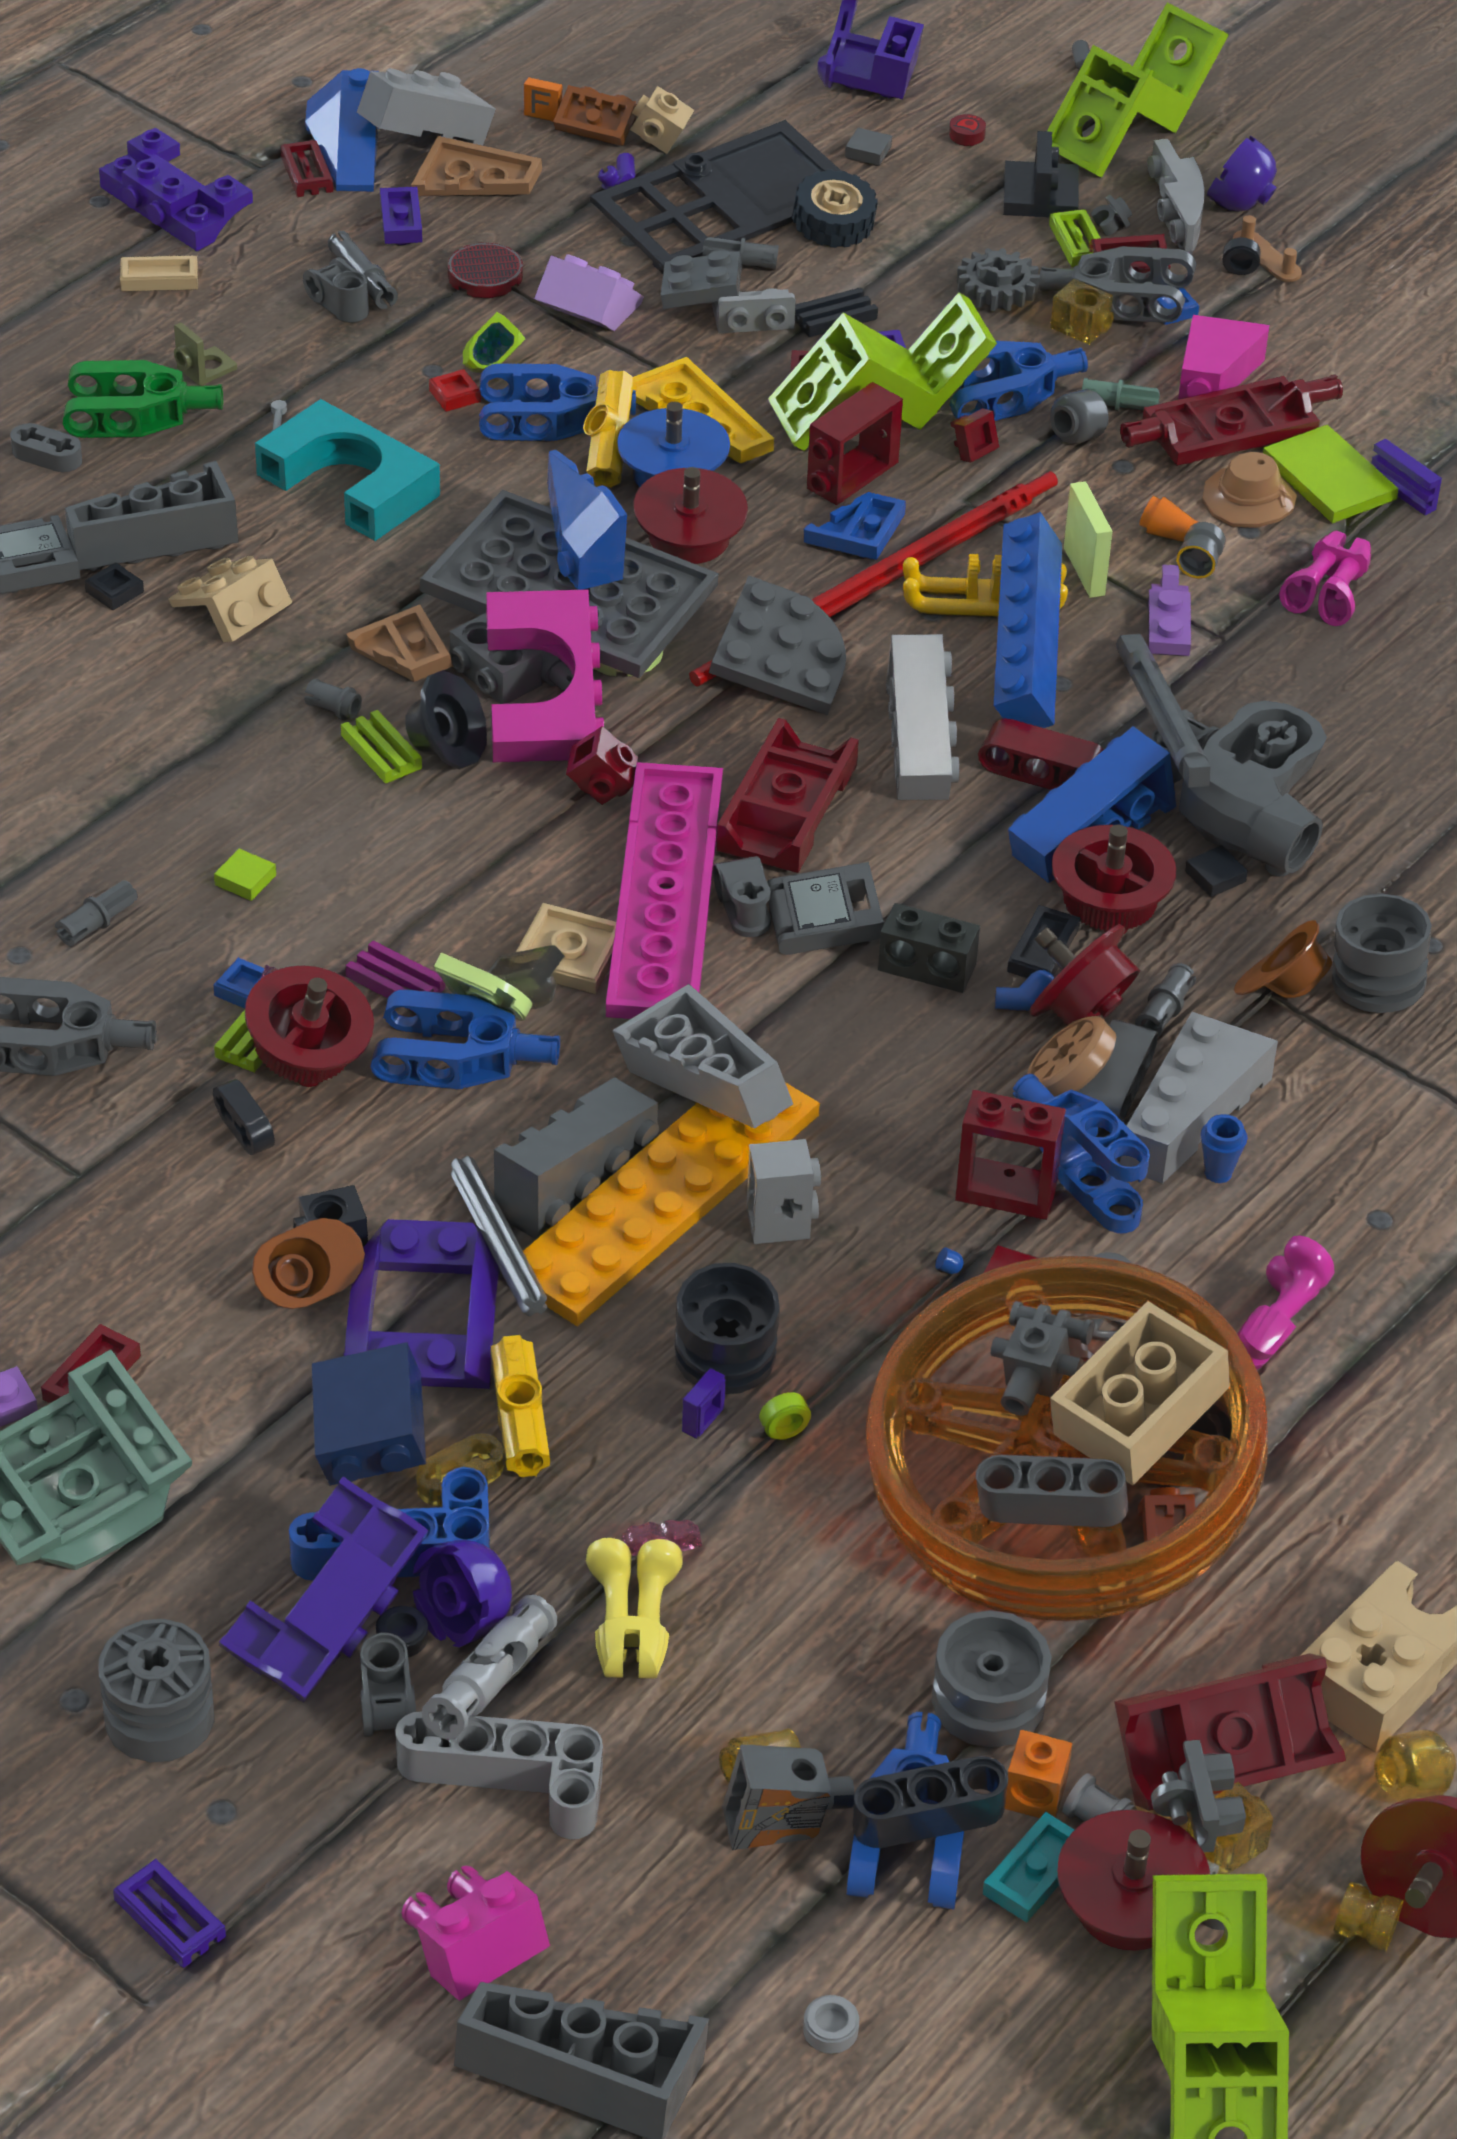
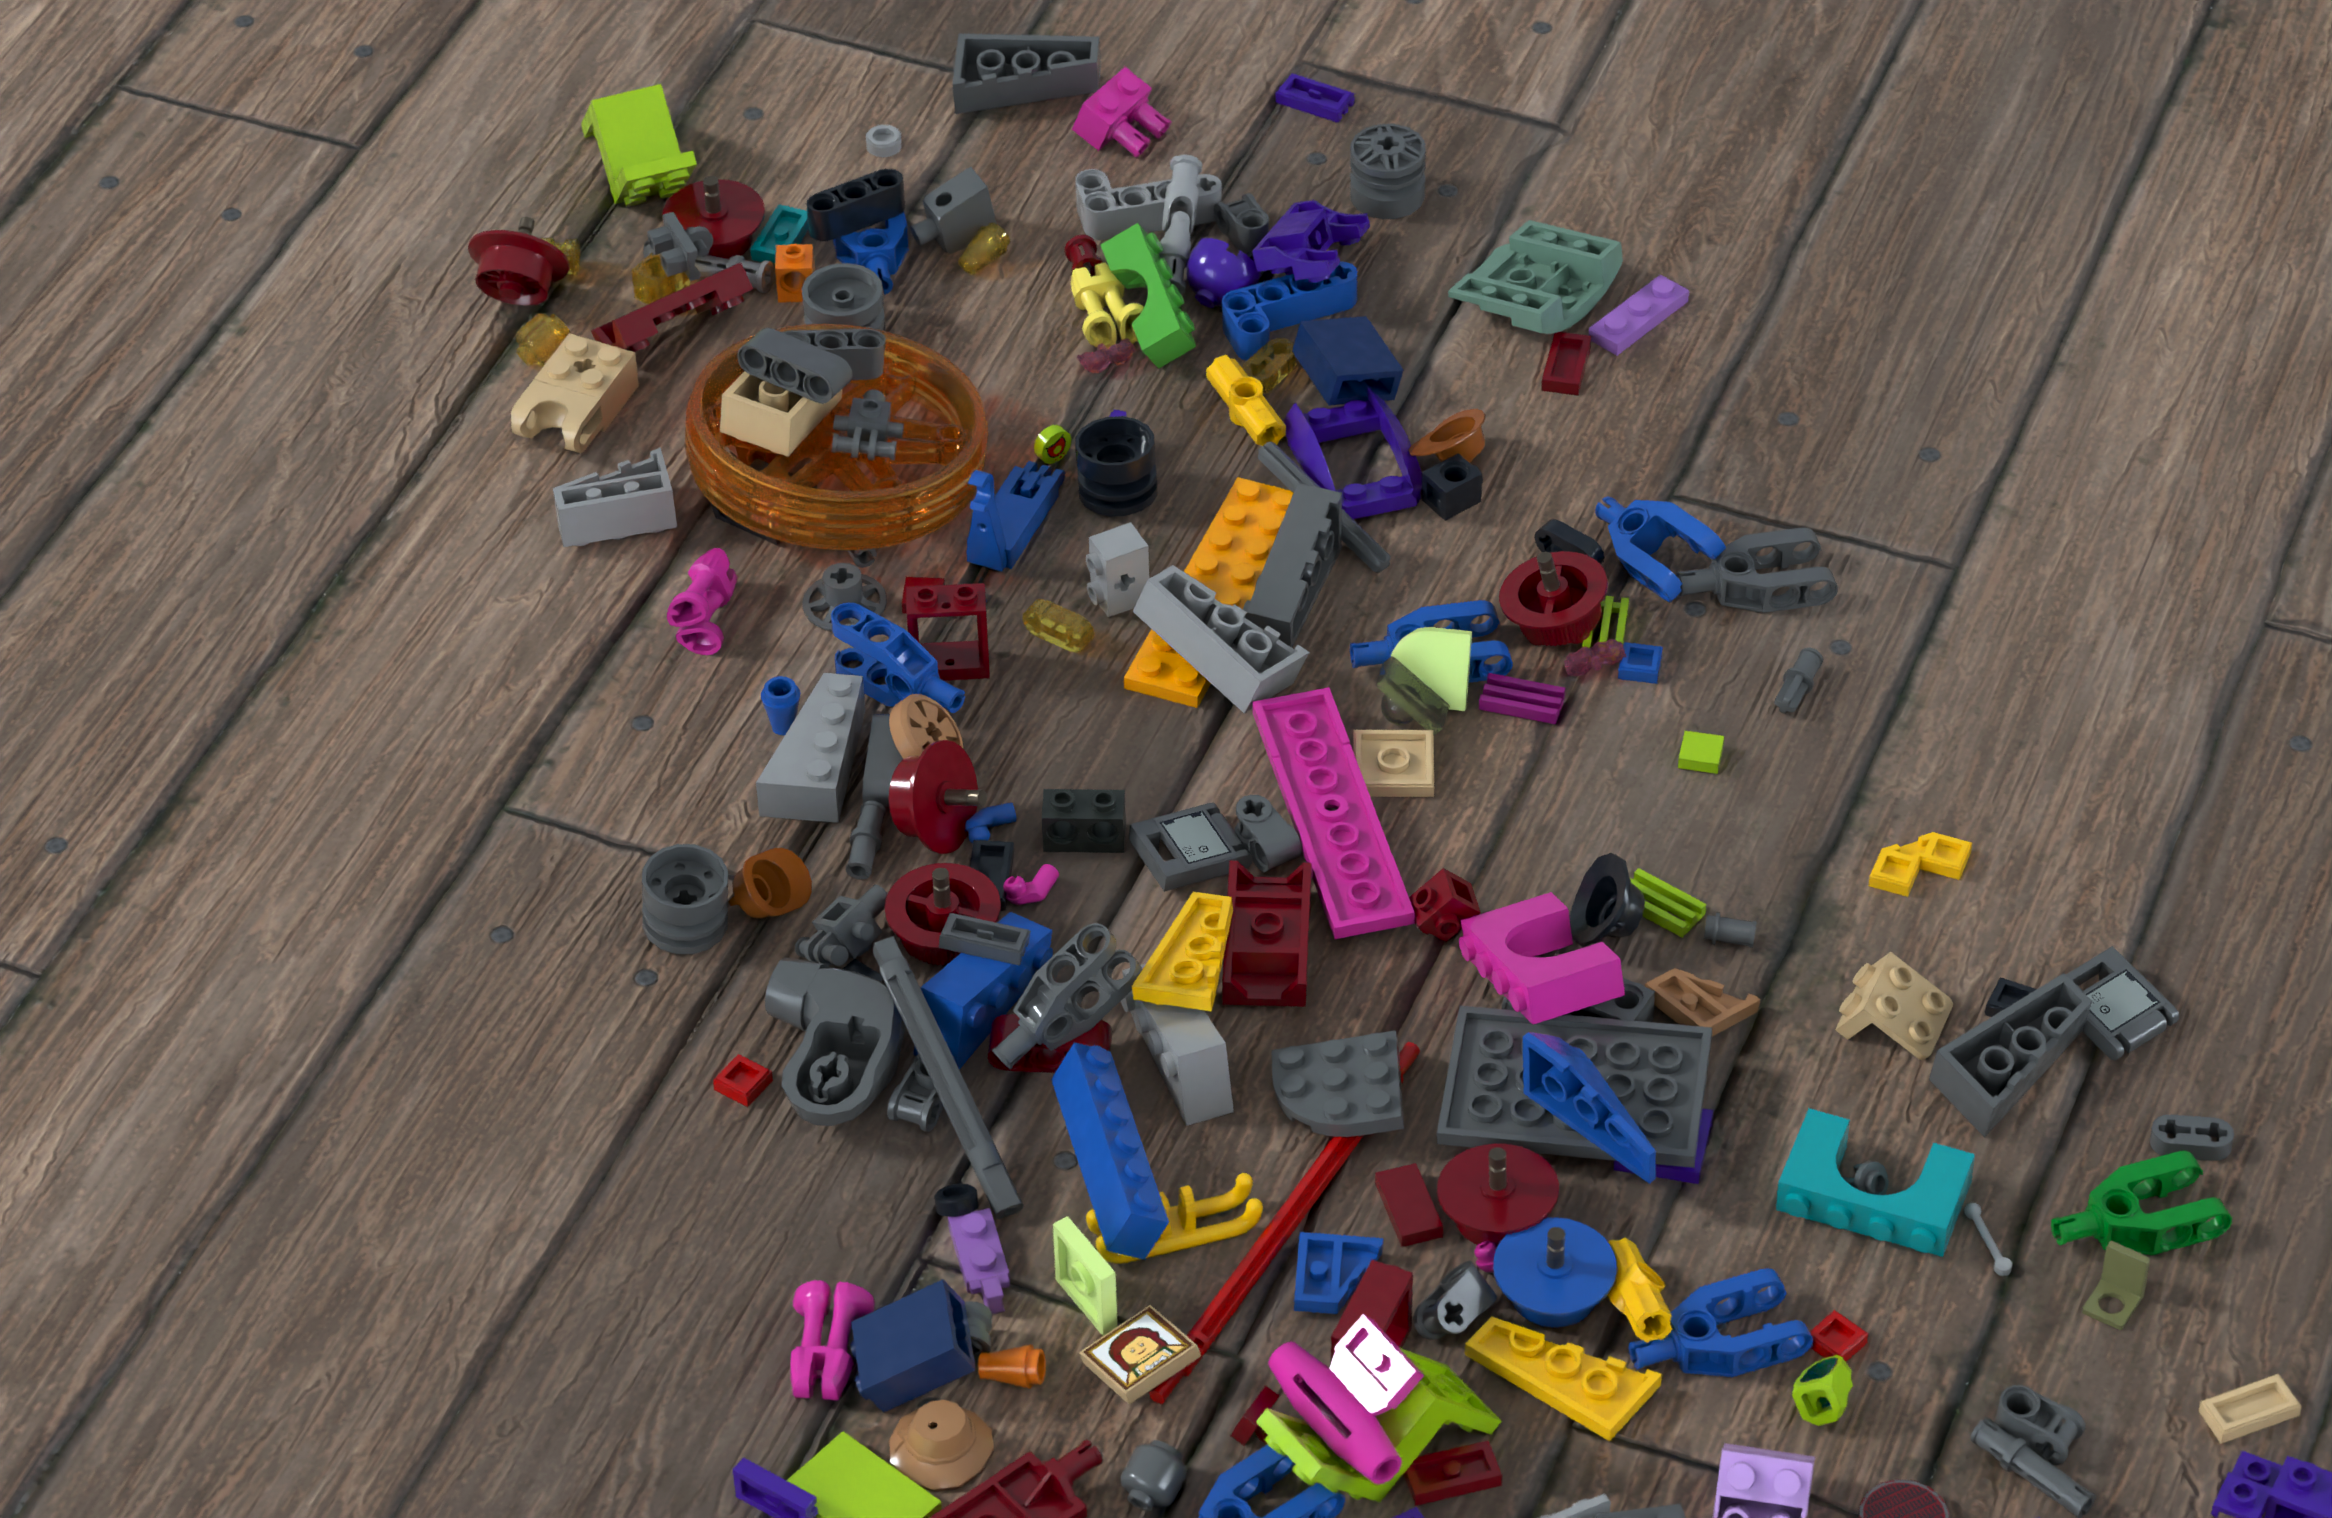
camera: 165 degrees right, 0 degrees up
none -> light grey wedge [553,448,677,547]
none -> red tile [713,1054,773,1107]
none -> dark grey beam [737,328,853,404]
none -> dark grey piece [795,884,888,966]
none -> dark blue brick [850,1279,976,1413]
none -> black tile [934,1184,979,1217]
none -> dark grey tile [939,913,1031,965]
none -> blue hinge [966,461,1065,572]
none -> dark grey piece [992,923,1142,1070]
none -> dark pink arm [1003,864,1059,905]
none -> clear yellow beam [1022,599,1095,653]
none -> dark red bush [1064,235,1103,276]
none -> tile [1079,1305,1201,1404]
none -> bright green arch [1101,223,1196,369]
none -> yellow wing [1132,892,1233,1012]
none -> dark pink plate [1269,1314,1425,1484]
none -> dark red tile [1375,1163,1443,1247]
none -> dark grey piece [1413,1261,1498,1340]
none -> blue piece [1595,496,1726,603]
none -> dark grey plate [1843,1161,1889,1195]
none -> yellow tile [1868,832,1972,897]

